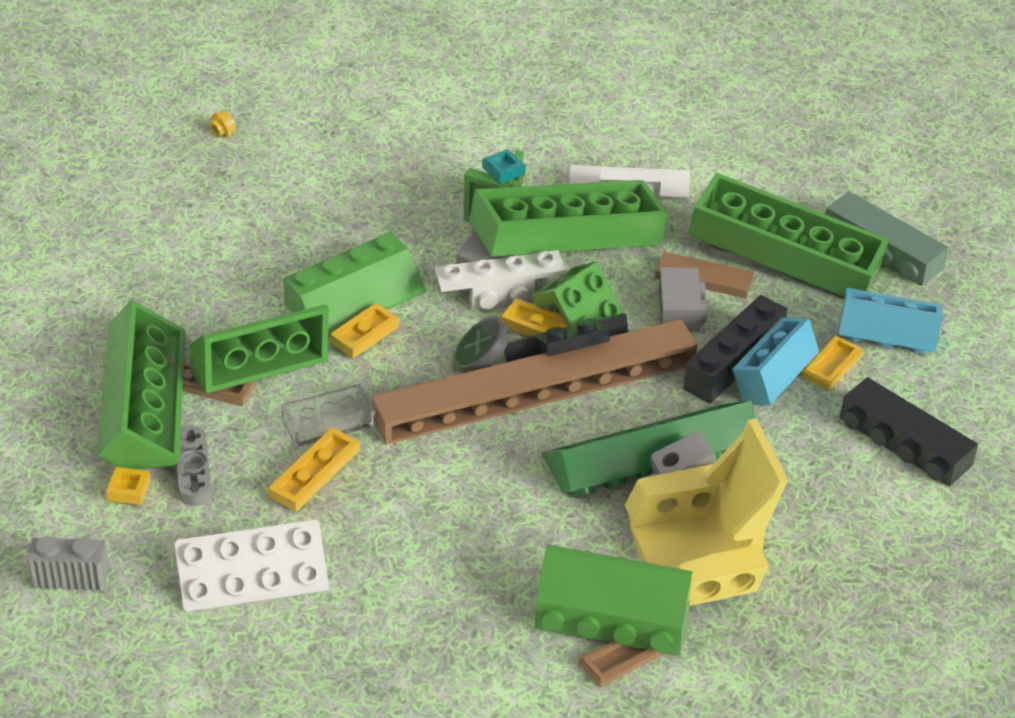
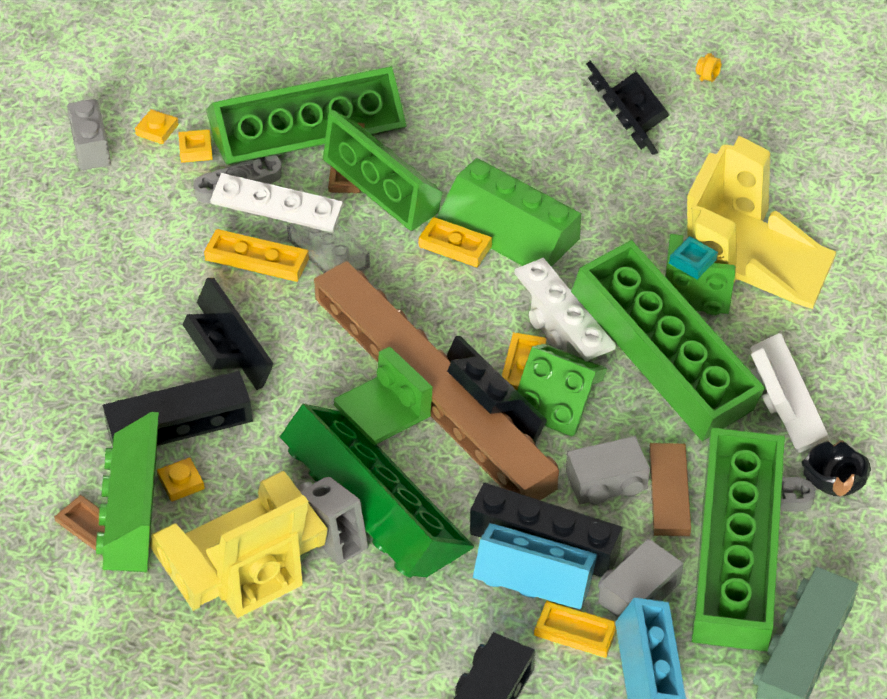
camera: 75 degrees right, 5 degrees up
white bracket [175,520,329,612] -> none
tile [453,316,510,373] -> none
none -> black brick [102,371,253,447]
none -> yellow plate [135,109,178,144]
none -> black bracket [182,278,273,390]
none -> white bracket [210,173,344,233]
none -> bright green bracket [334,347,433,445]
none -> black bracket [586,60,669,155]
none -> light grey brick [598,538,683,618]
none -> light yellow piece [687,136,836,309]
none -> black hair [801,440,871,497]

